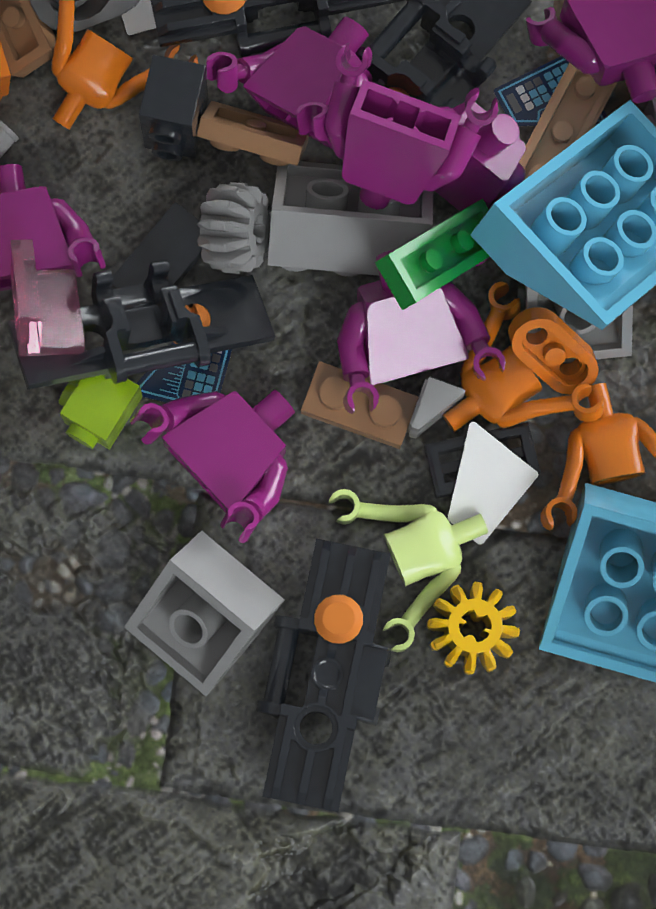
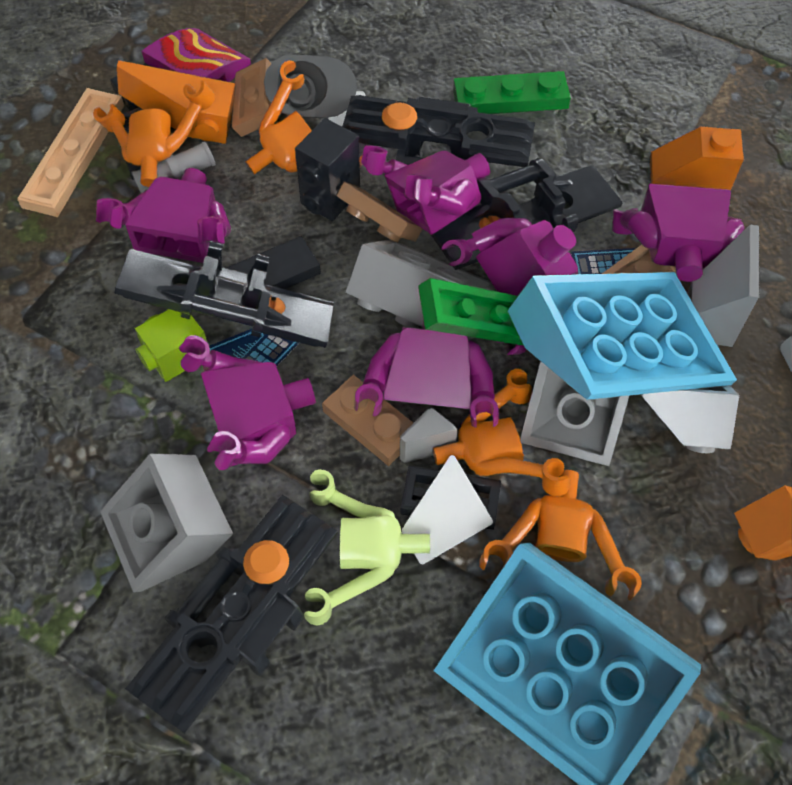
camera: 30 degrees right, 20 degrees down
clear pink panel [10,239,85,356] -> none
light grey gear [197,182,271,274] -> none
magenta torso [325,42,499,210] -> none
yellow gear [427,582,520,675] -> none
orange plate [508,307,599,395] -> none

